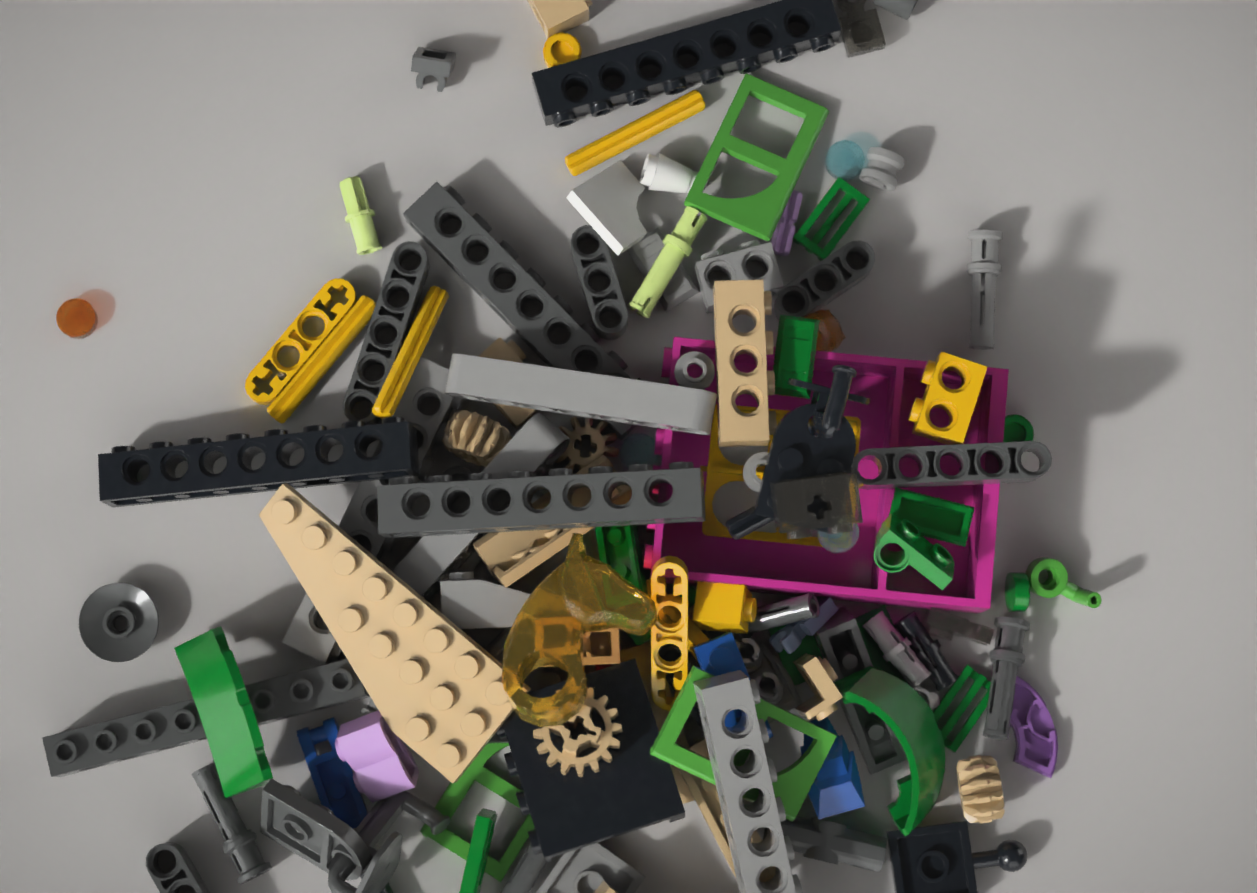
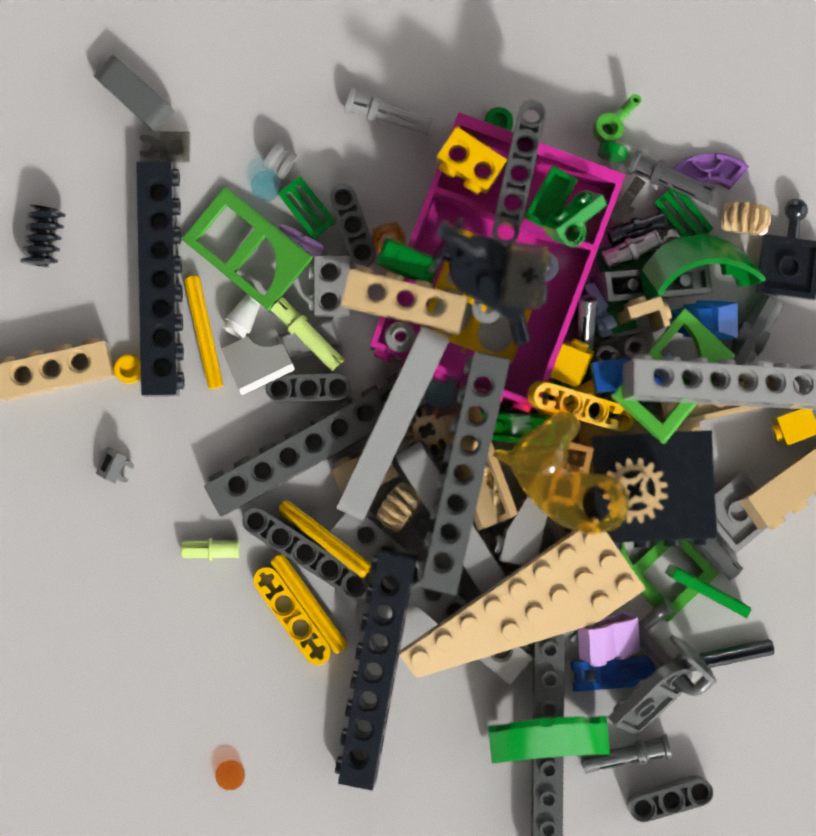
camera: 65 degrees left, 5 degrees up
dark grey dish [79,583,159,662] -> none

